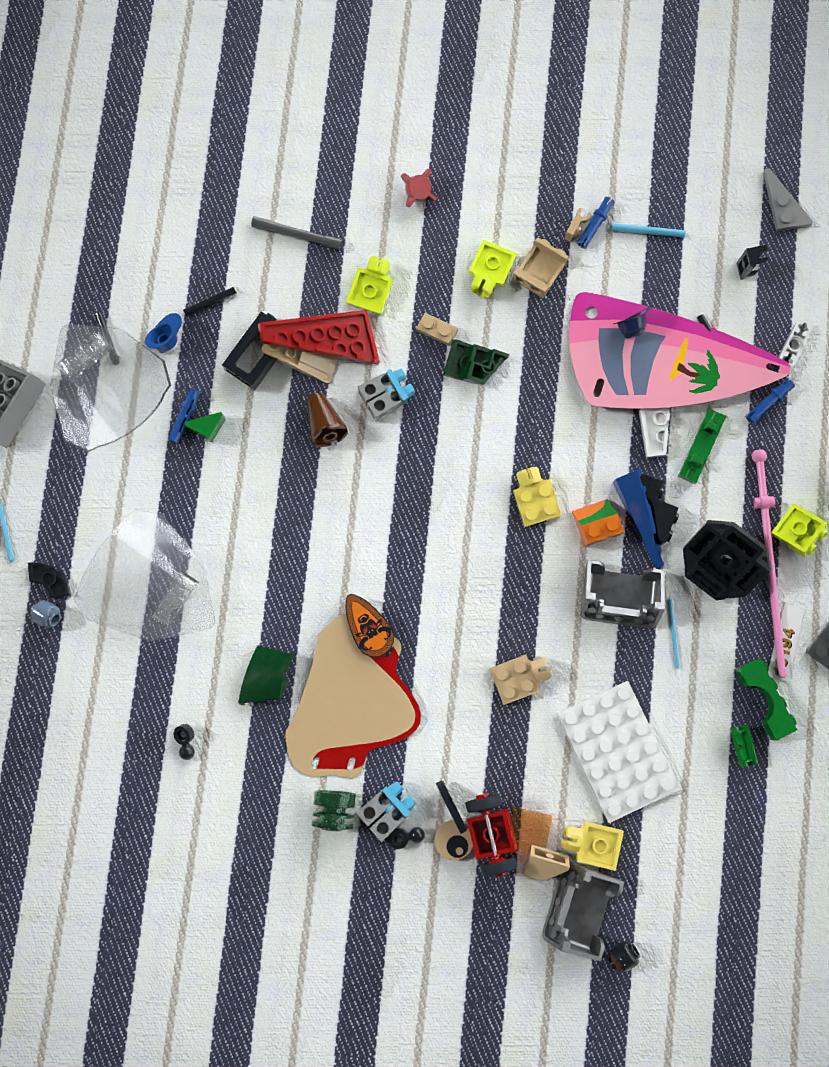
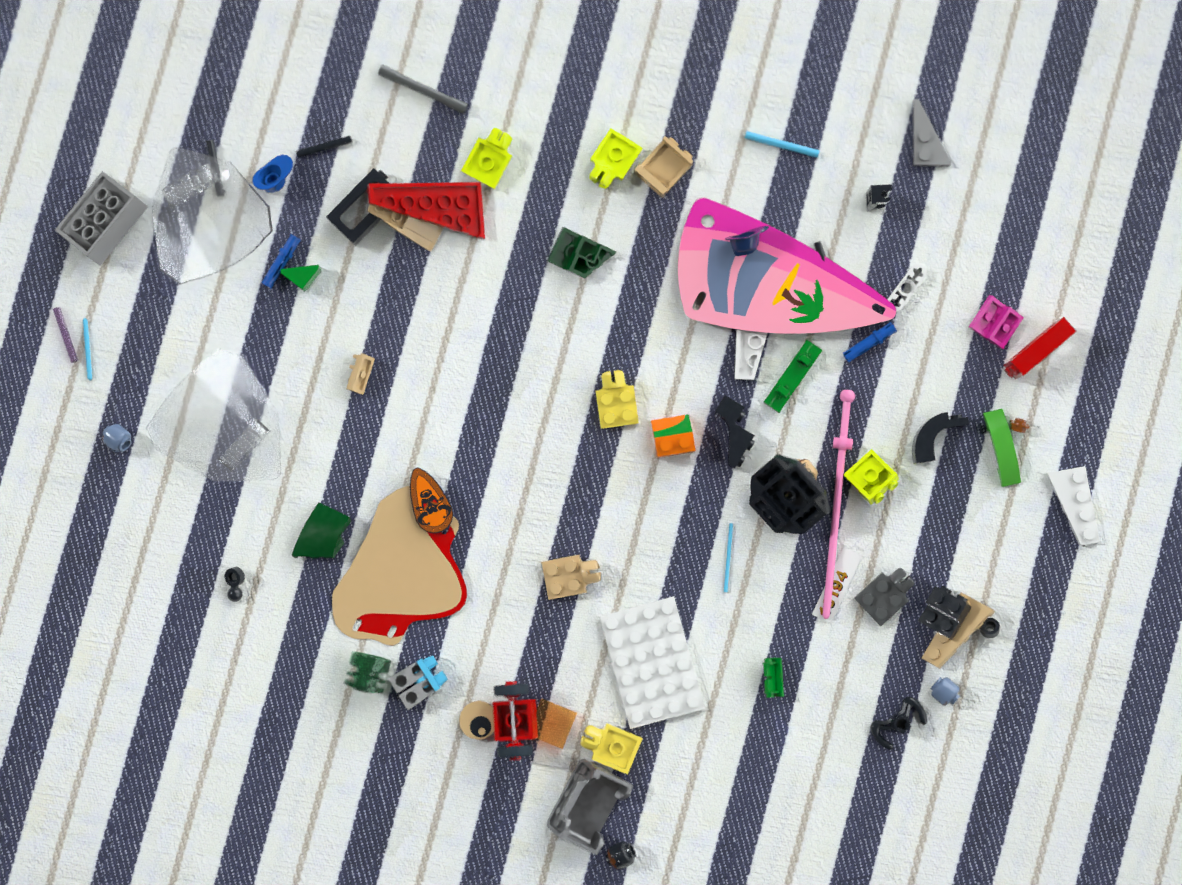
camera: 10 degrees right, 5 degrees up
black tile [28,562,71,599] -> none
reddish brown cone [307,393,348,447] -> none
light grey hips [358,369,415,422] -> none
black plate [388,827,425,849] -> none
piece [400,169,437,207] -> none
tan plate [416,313,458,346] -> none
black tile [436,780,467,834] -> none
tan slope [523,844,570,881] -> none
tan plate [564,208,591,242] -> none
blue pin [576,196,615,249] -> none
flat silver windscreen [581,560,665,628] -> none
blue wedge [612,469,664,568] -> none
green arch [734,658,797,741] -> none
none -> tan plate [346,353,375,395]

